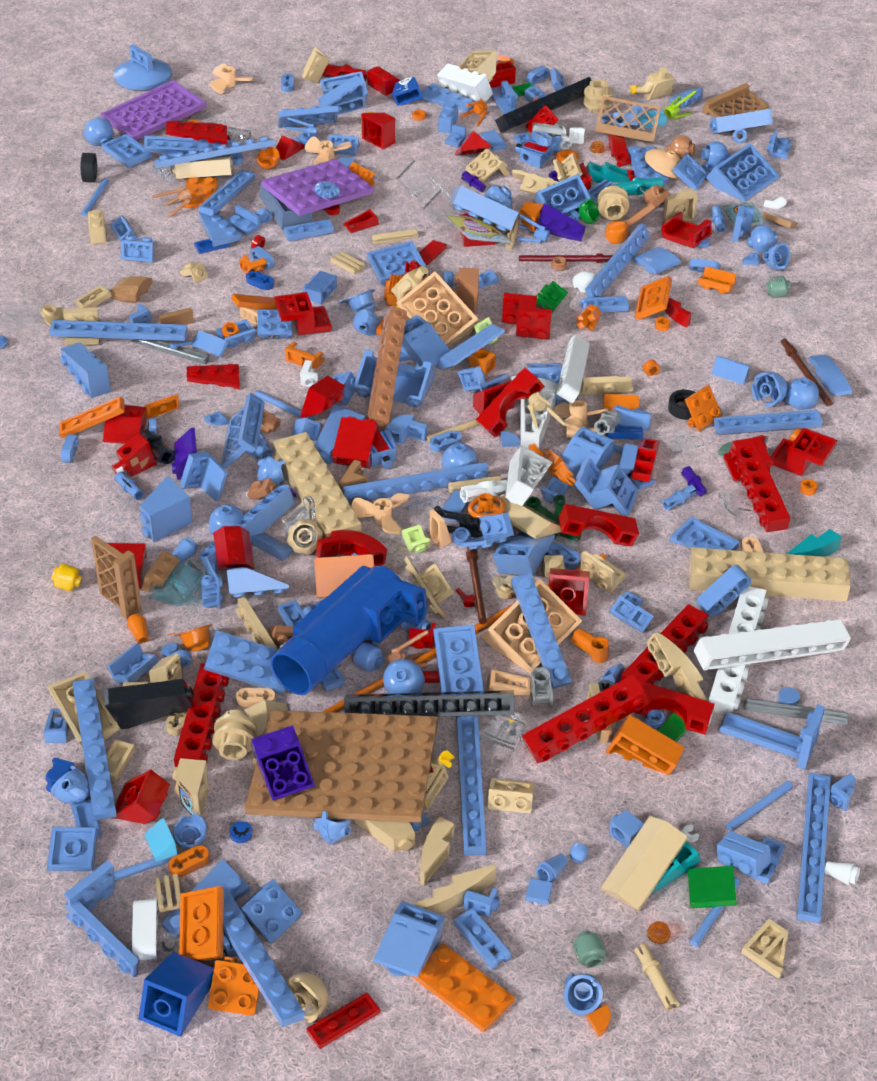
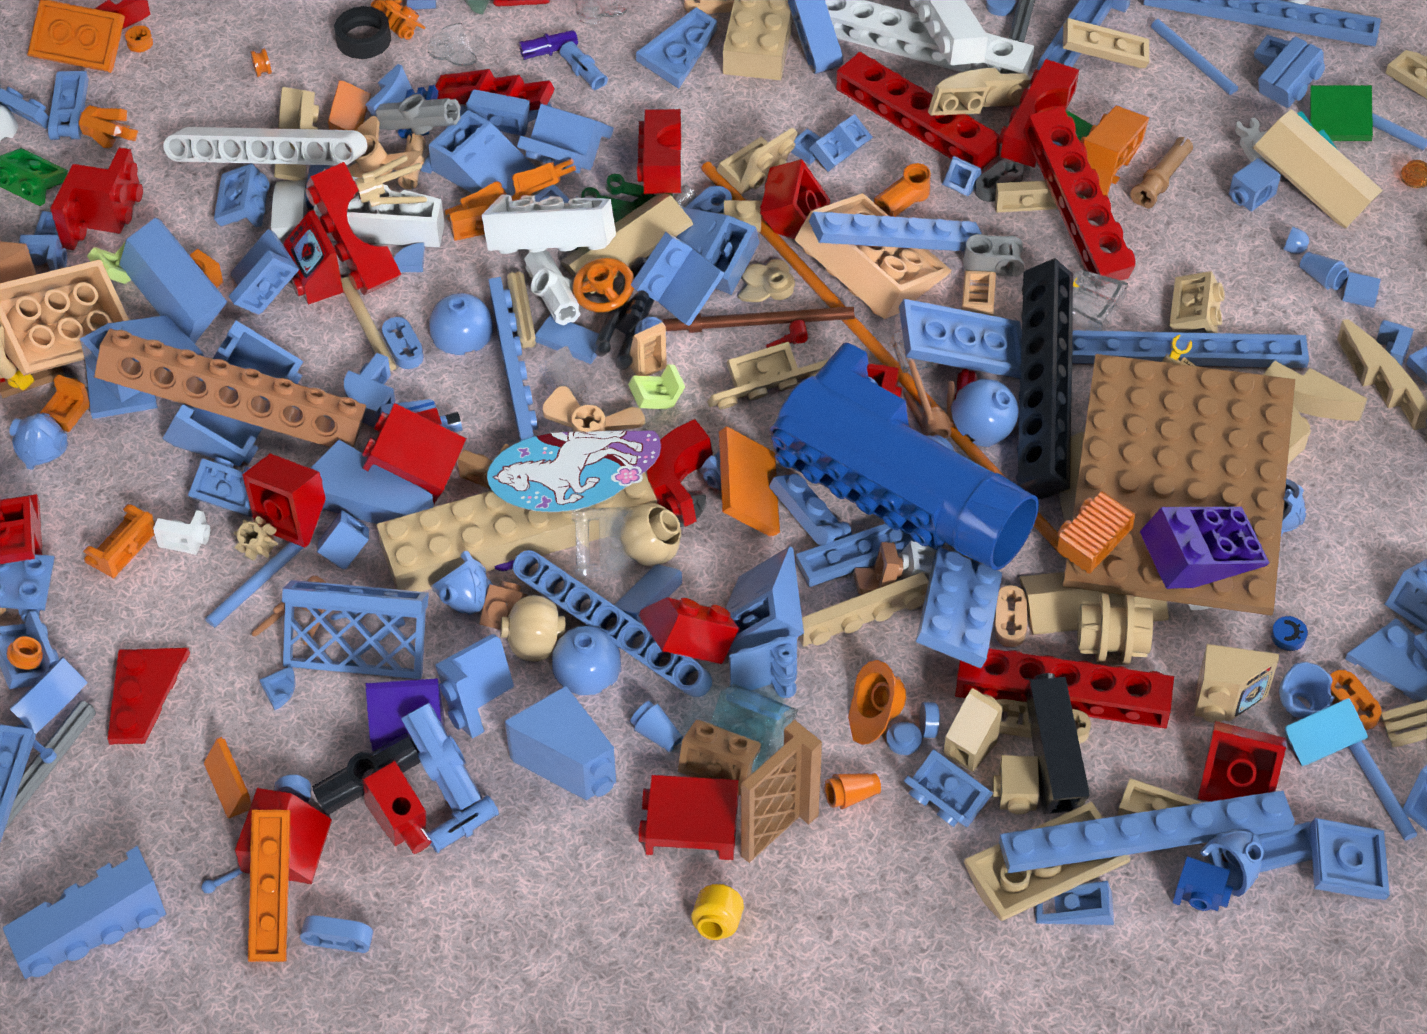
camera: 85 degrees left, 10 degrees up
none -> medium blue bracket [19,235,67,271]
none -> tan gear [234,516,278,561]
none -> medium blue piece [401,703,482,812]
none -> sticker [487,431,661,512]
none -> tan plant [500,595,565,662]
none -> orange brick [1057,491,1135,574]
none -> tan plate [1063,18,1149,68]
none -> medium nougat pin [1130,137,1193,209]

